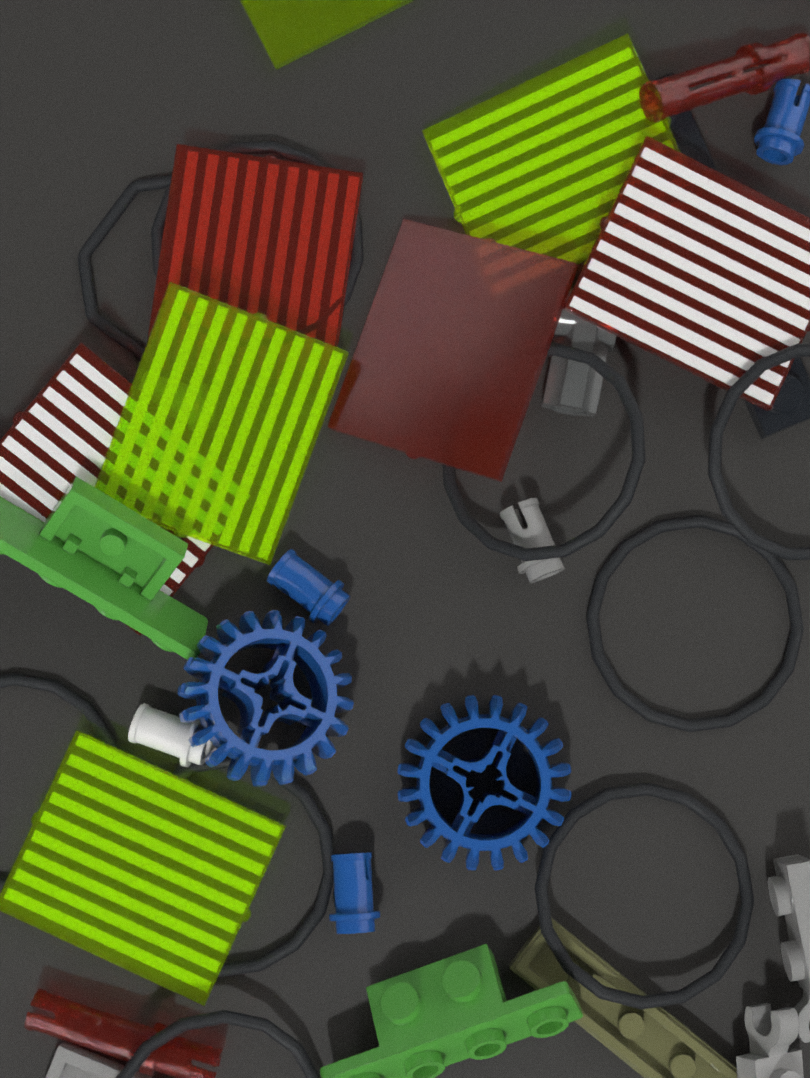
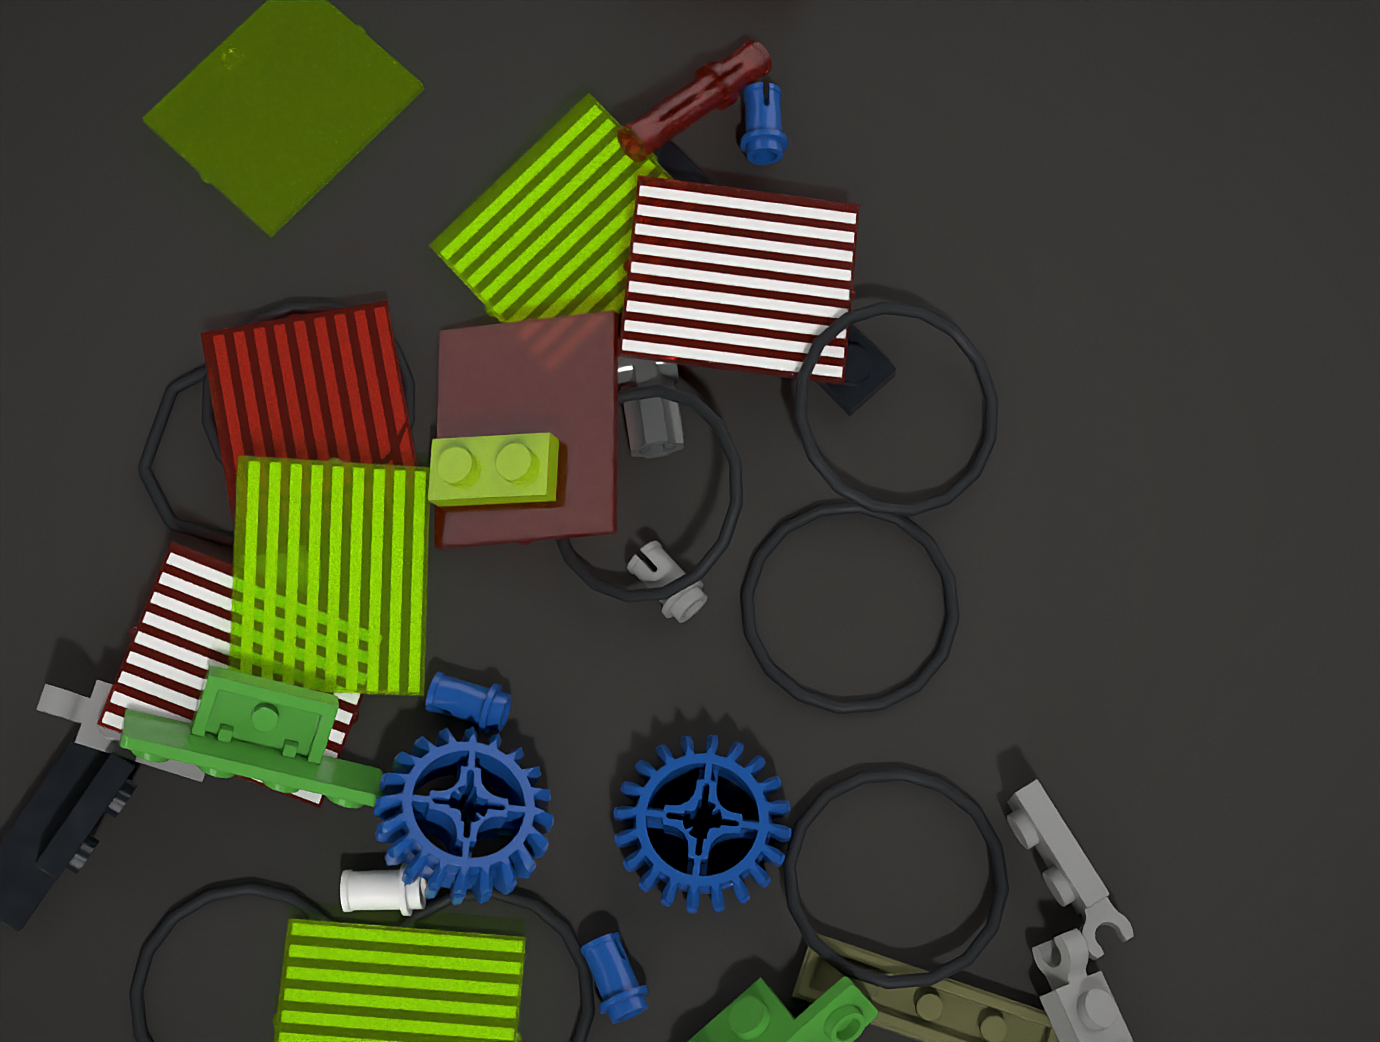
camera: 25 degrees left, 10 degrees down
none -> lime plate [428,432,559,507]

